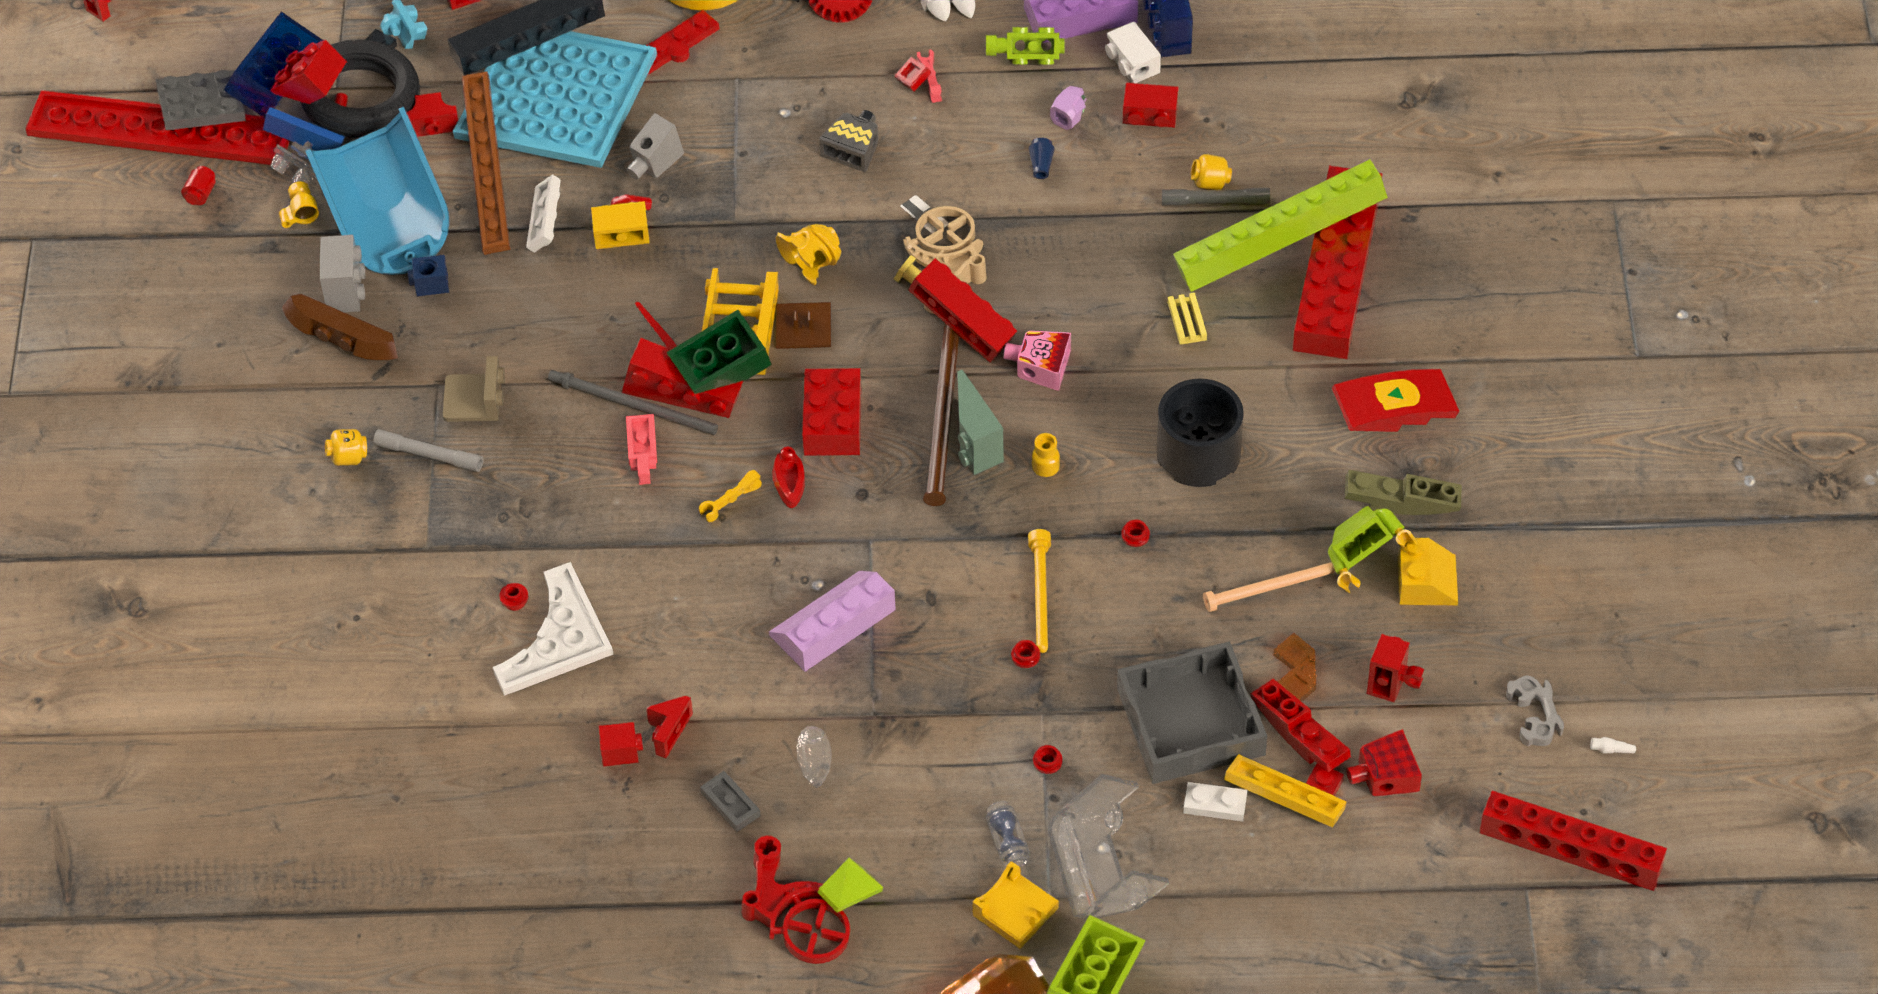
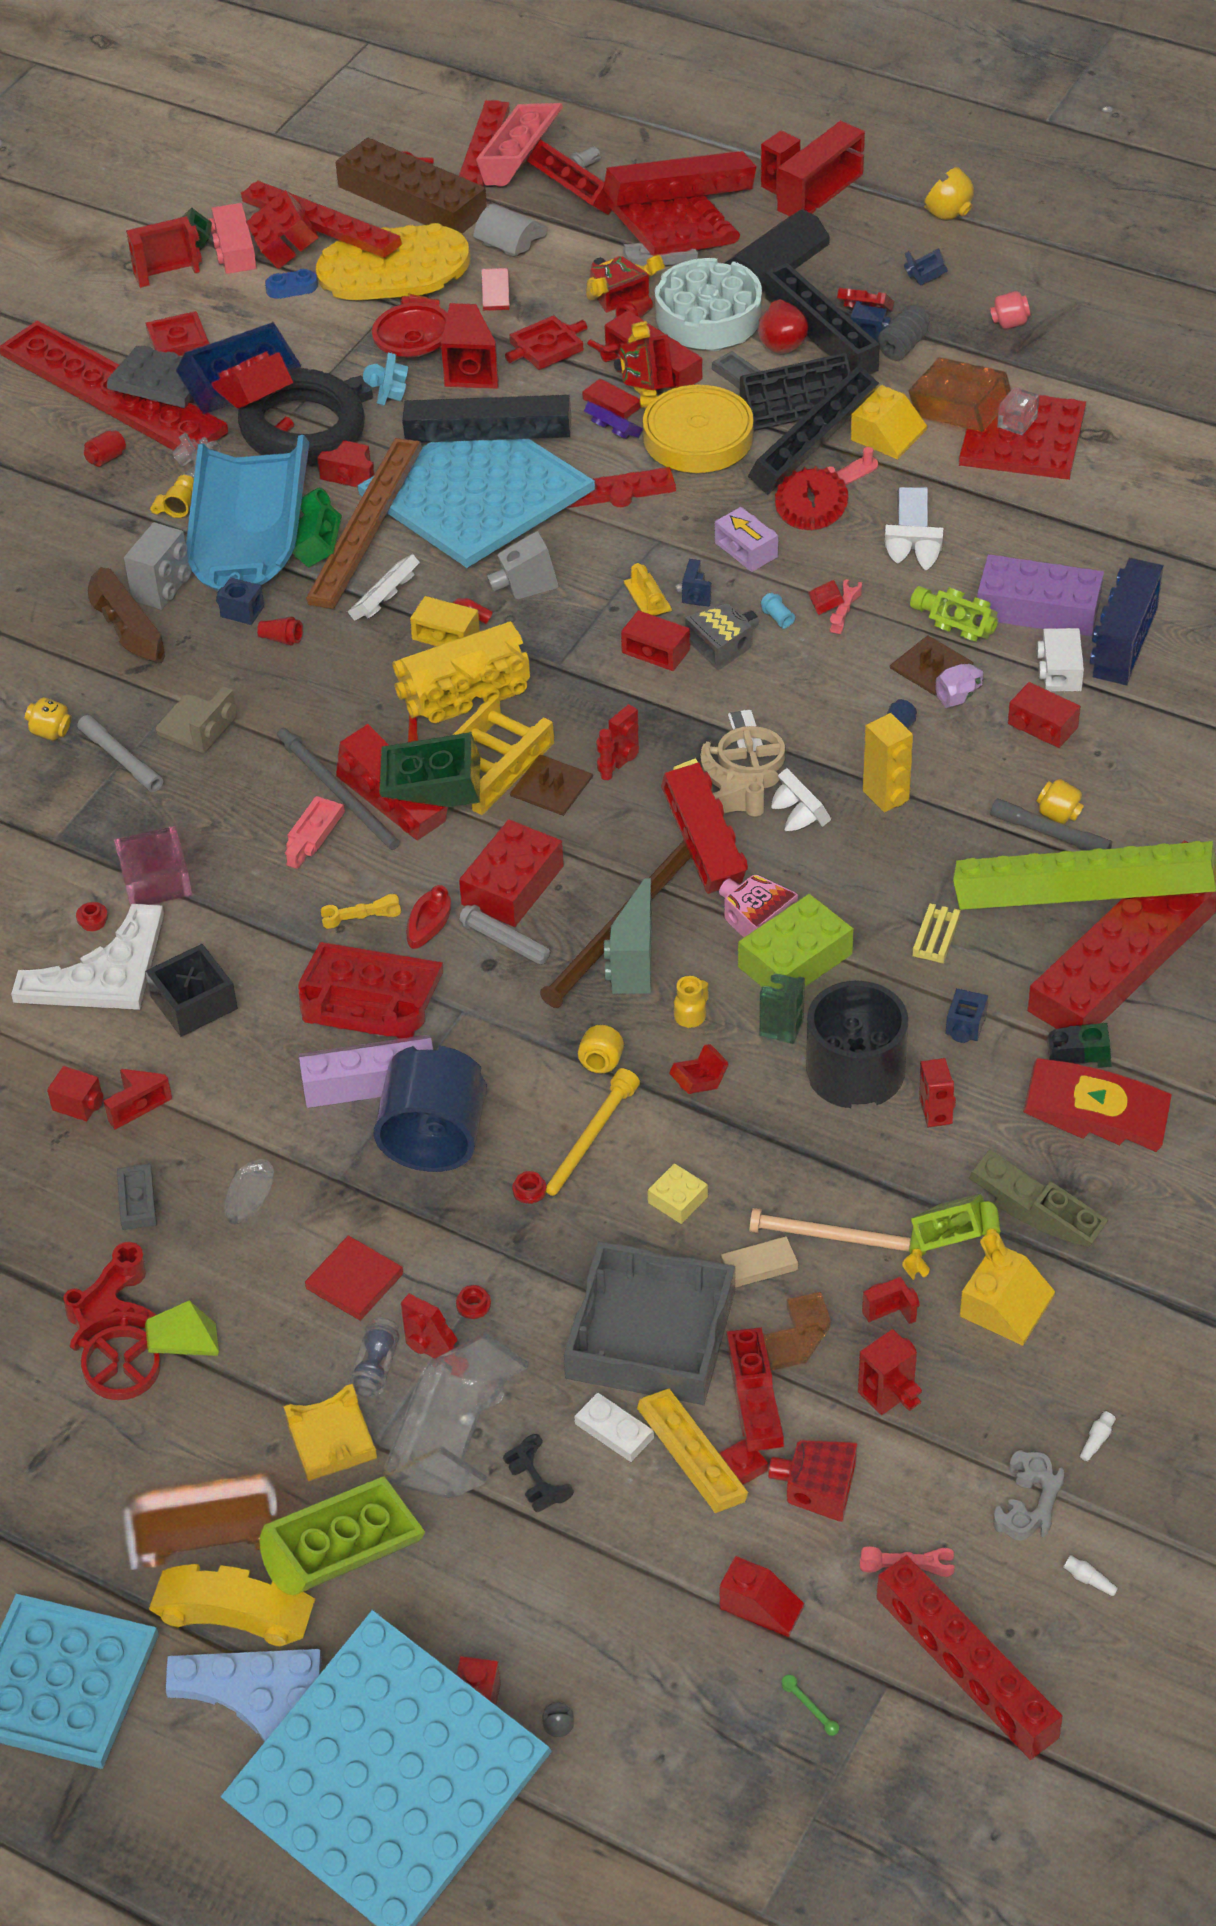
camera: 30 degrees right, 5 degrees down
blue tile [263,107,344,151] -> none
yellow helmet [776,224,841,285] -> none
red plate [1121,519,1150,547] -> none
none -> clear pink brick [114,826,192,907]
none -> red tile [145,311,210,356]
none -> black brick [145,944,238,1037]
none -> red cone [257,617,303,646]
none -> green hinge [292,487,342,568]
none -> red plate [298,942,443,1039]
none -> red tile [305,1235,403,1321]
none -> dark blue brick [373,1045,487,1172]
none -> yellow brick [392,621,530,723]
none -> red wing [401,1293,471,1373]
none -> light grey axle [459,905,550,964]
none -> black piece [503,1434,574,1512]
none -> yellow head [578,1025,624,1074]
none -> red plate [596,704,639,780]
none -> red brick [621,610,690,672]
none -> yellow hinge [623,563,672,616]
none -> light yellow piece [648,1163,708,1224]
none -> red bracket [669,1044,728,1094]
none -> dark blue bracket [682,558,712,607]
none -> lavender brick [715,507,779,572]
none -> red slope [720,1556,804,1637]
none -> tan tile [721,1236,798,1288]
none -> lime brick [738,894,854,1003]
none -> clear green hinge [759,974,805,1044]
none -> medium azure pin [761,593,795,628]
none -> white tile [771,768,831,831]
none -> bright green hinge [782,1675,840,1736]
none -> coral piece [860,1547,955,1577]
none -> red bracket [862,1277,920,1324]
none -> yellow brick [863,713,913,813]
none -> reddish brown piece [890,635,974,696]
none -> red piece [919,1058,956,1128]
none -> dark blue brick [945,988,988,1043]
none -> leg [1047,1023,1112,1068]
none -> white piece [1080,1412,1116,1461]

